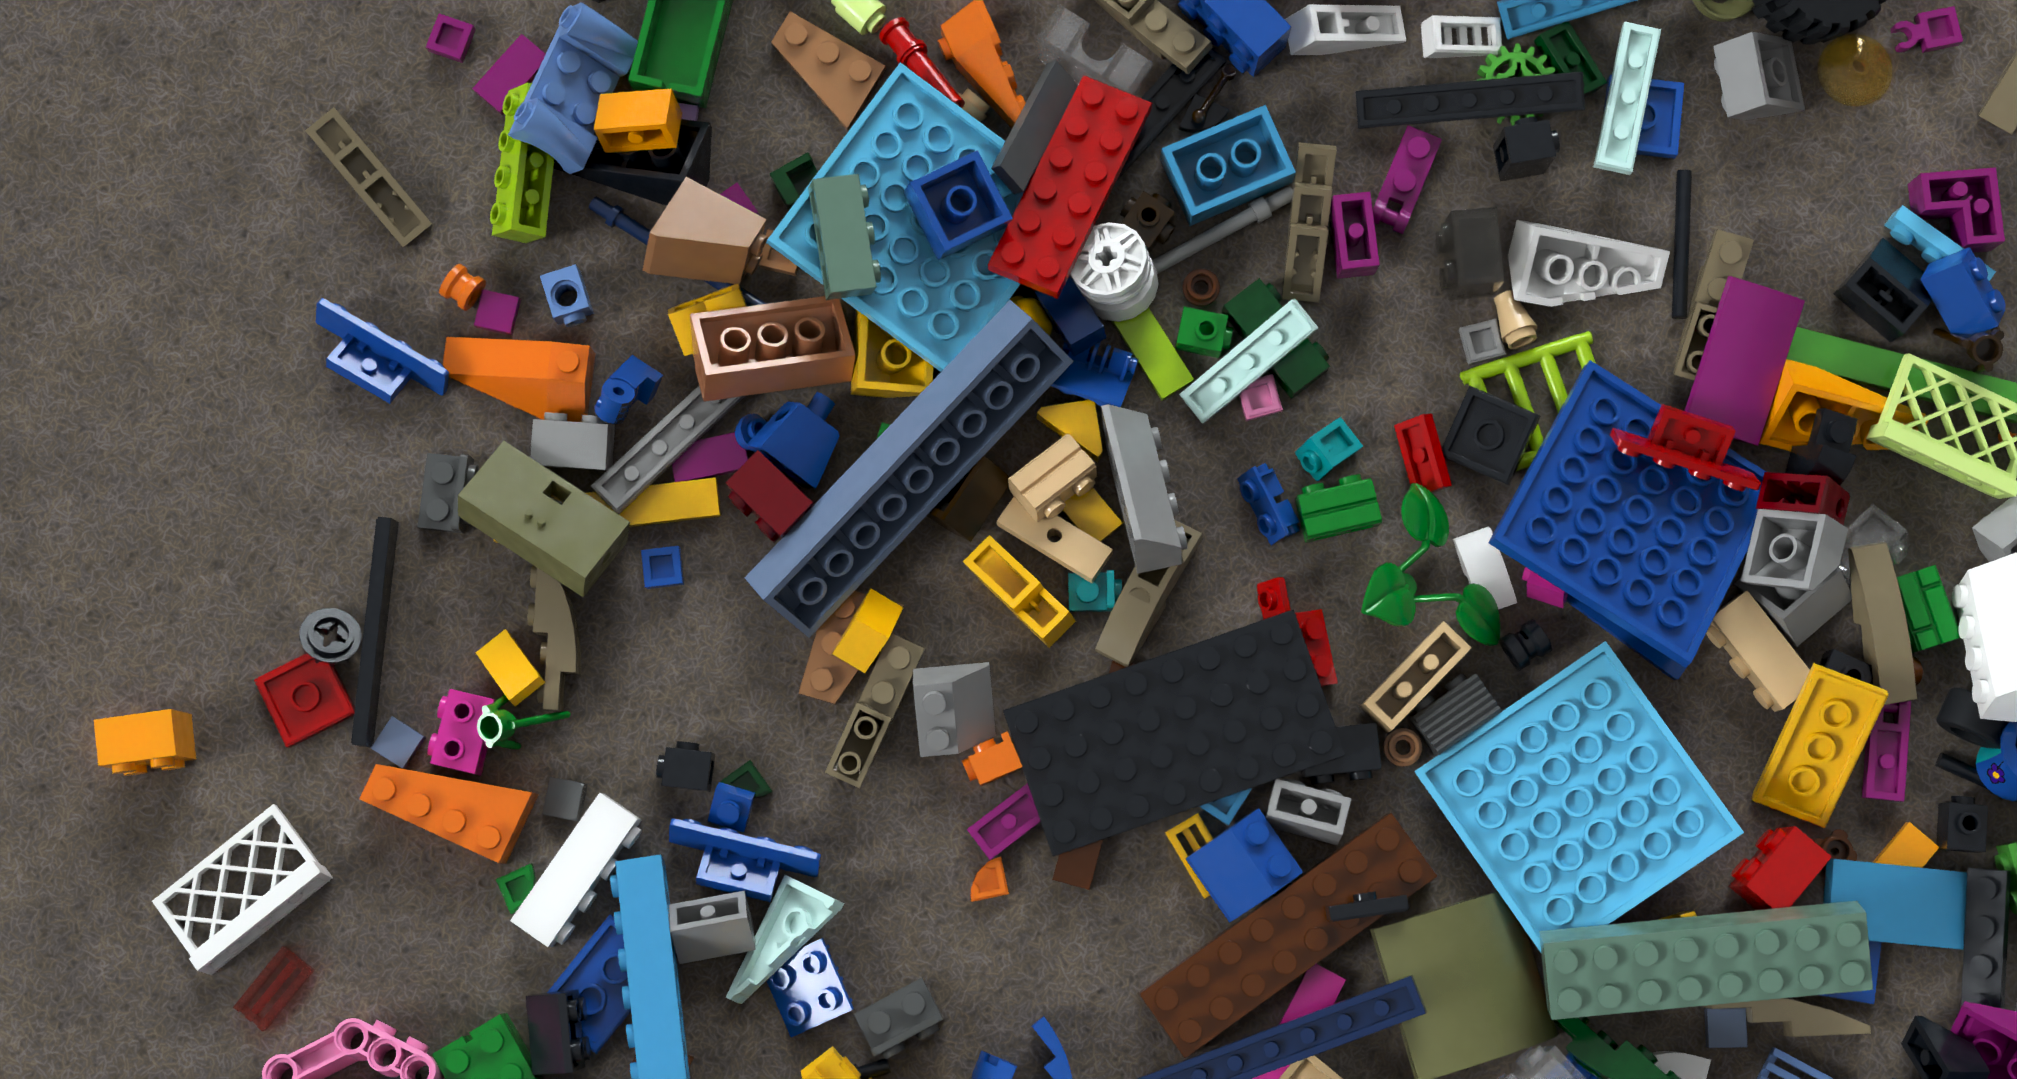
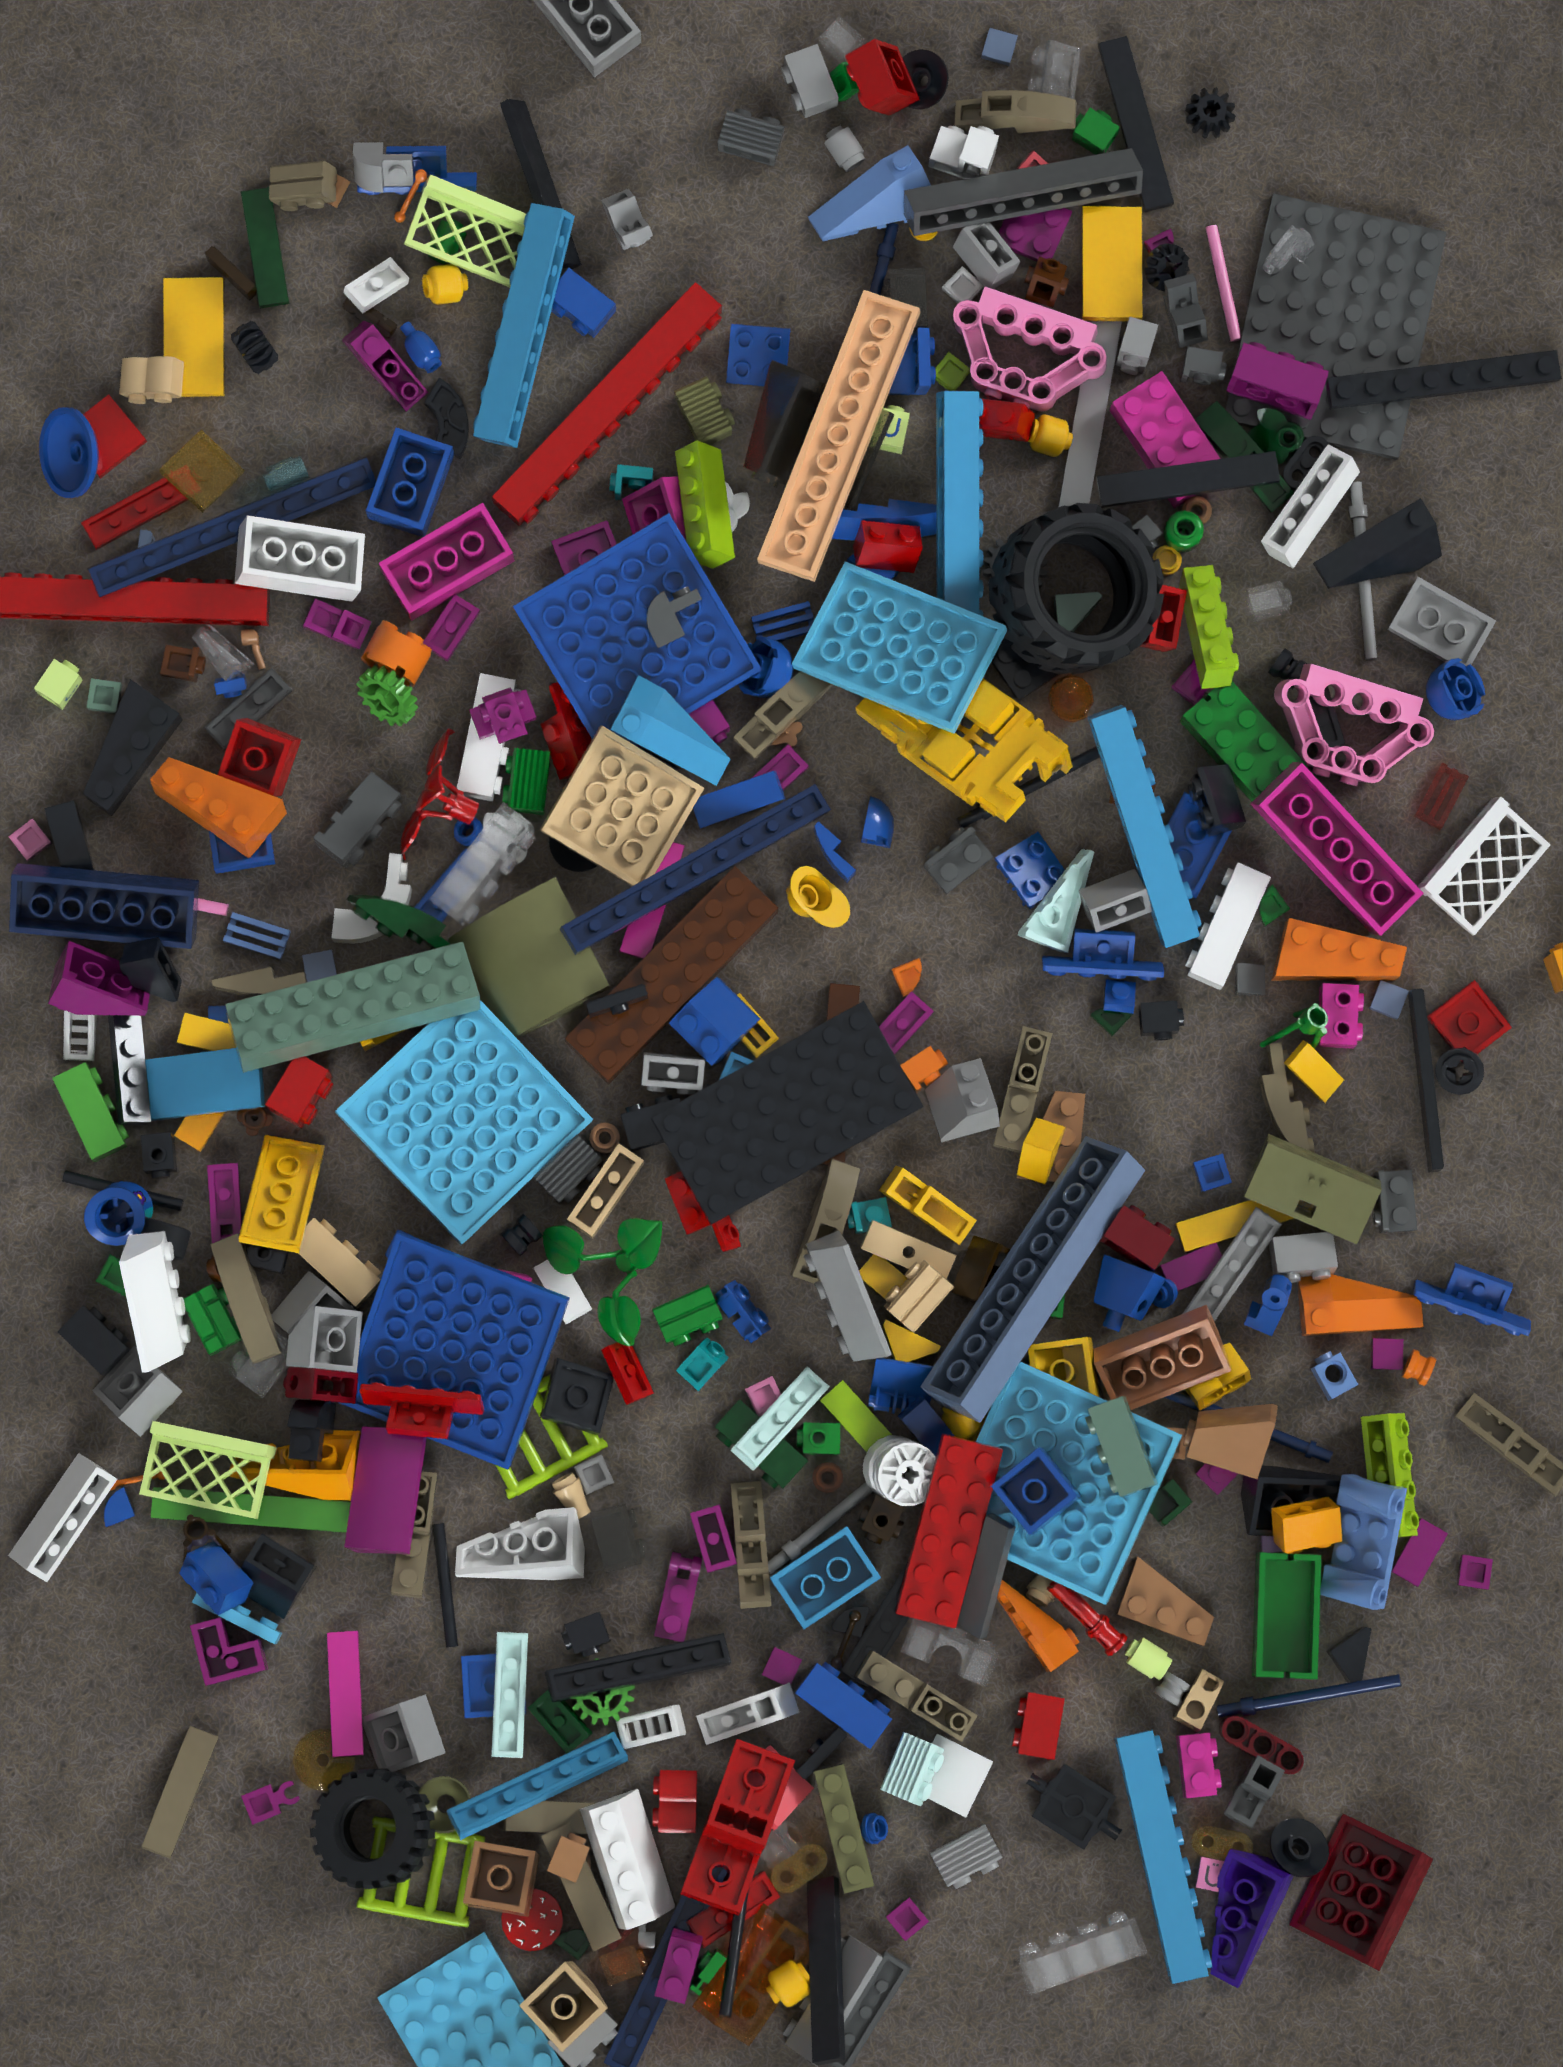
camera: 160 degrees right, 0 degrees up
none -> yellow tile [177,1013,236,1051]
none -> dark pink tile [327,1631,364,1758]
none -> magenta tile [762,1647,802,1686]
none -> yellow piece [786,866,850,928]
none -> dark pink brick [1250,762,1424,936]

